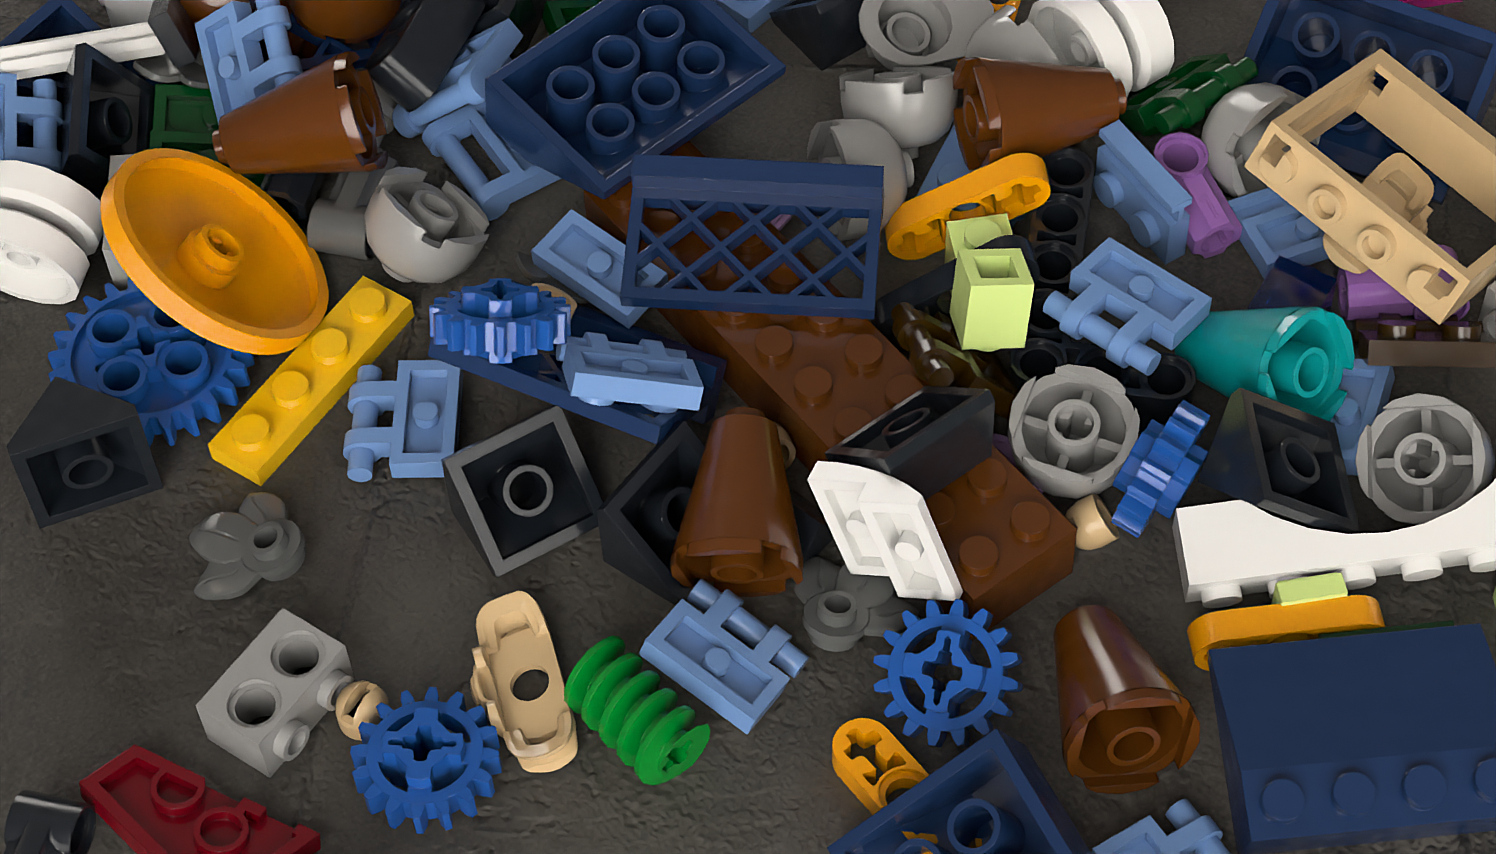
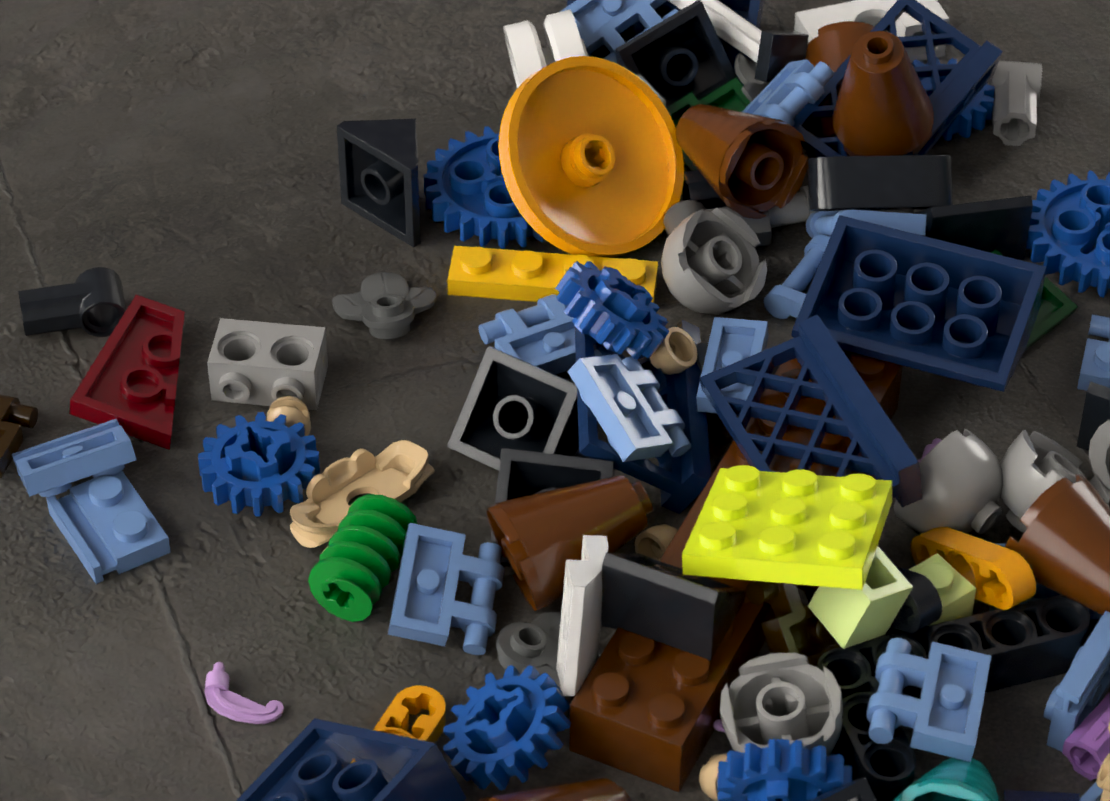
camera: 60 degrees right, 10 degrees down
none -> neon yellow plate [682,465,892,590]

